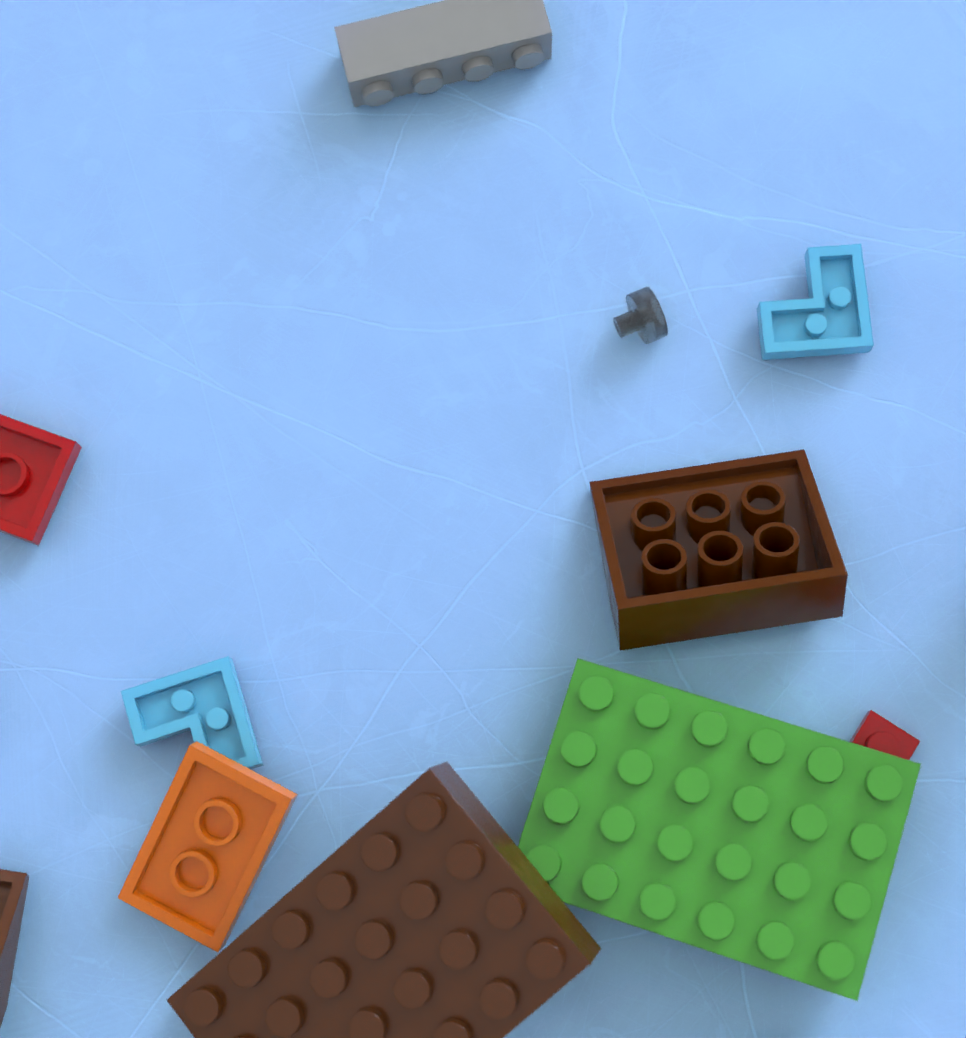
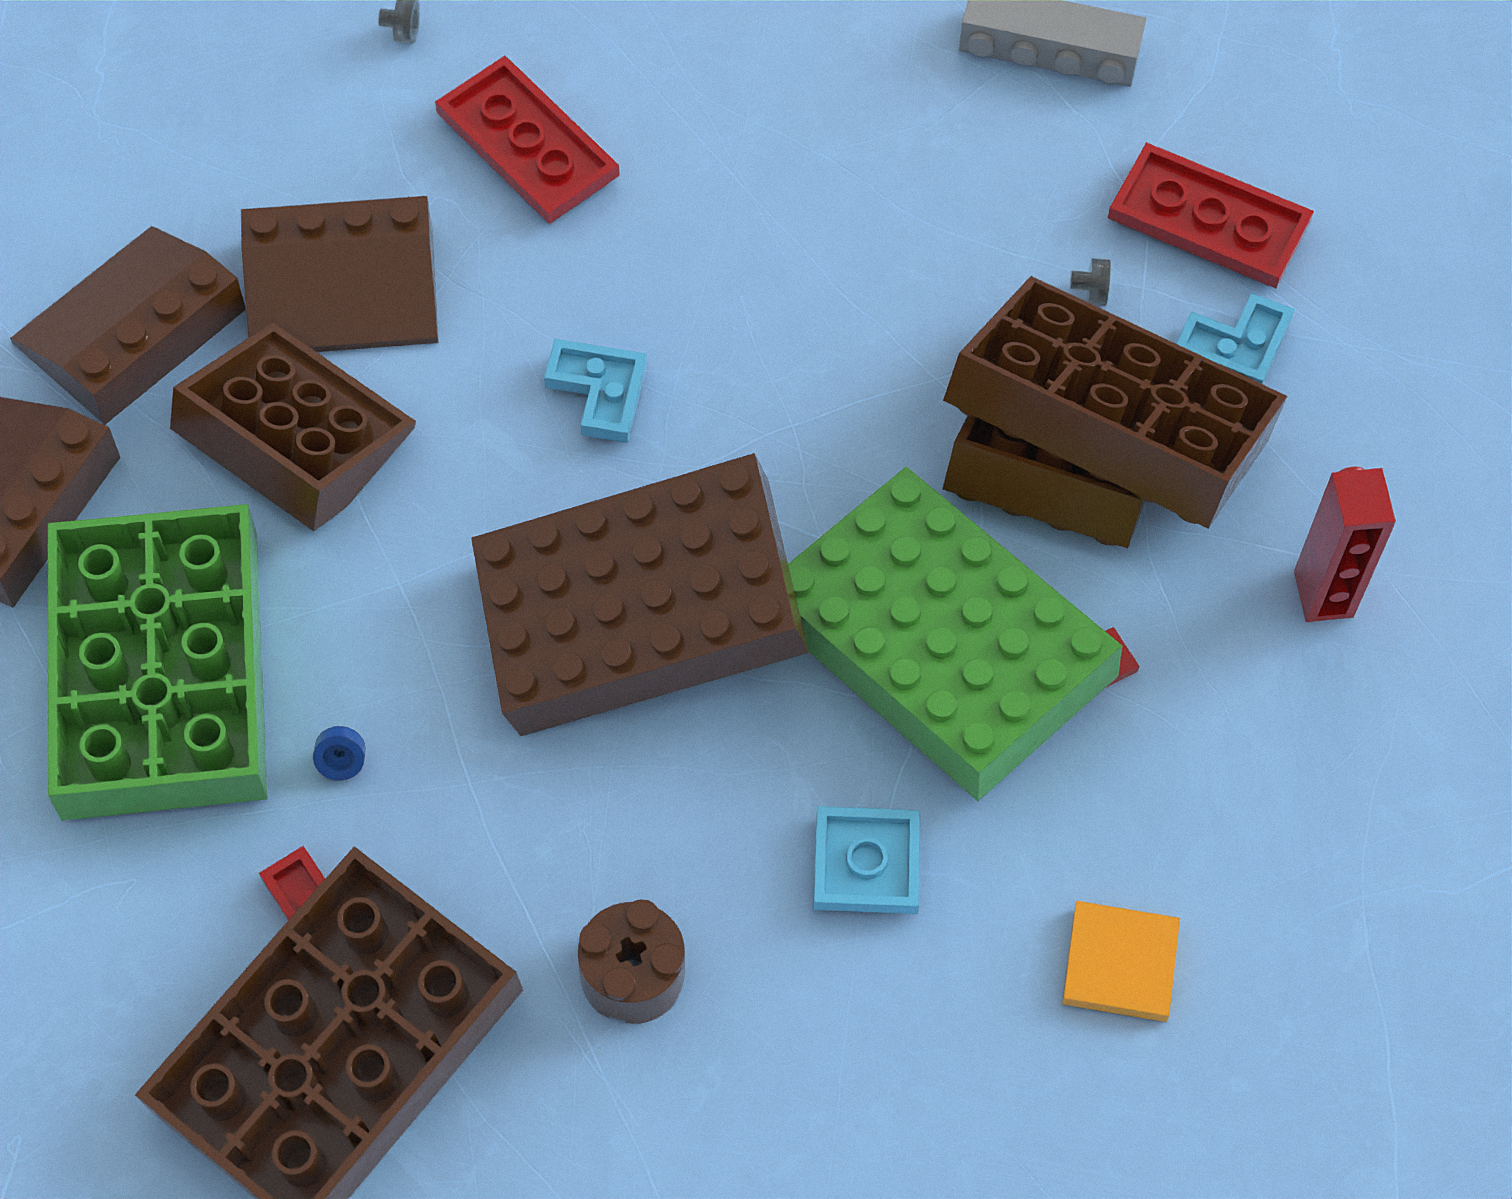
camera: 20 degrees right, 15 degrees down
orange plate [118,741,298,952] -> none
none -> reddish brown brick [943,276,1288,529]
none -> red plate [1108,142,1314,289]

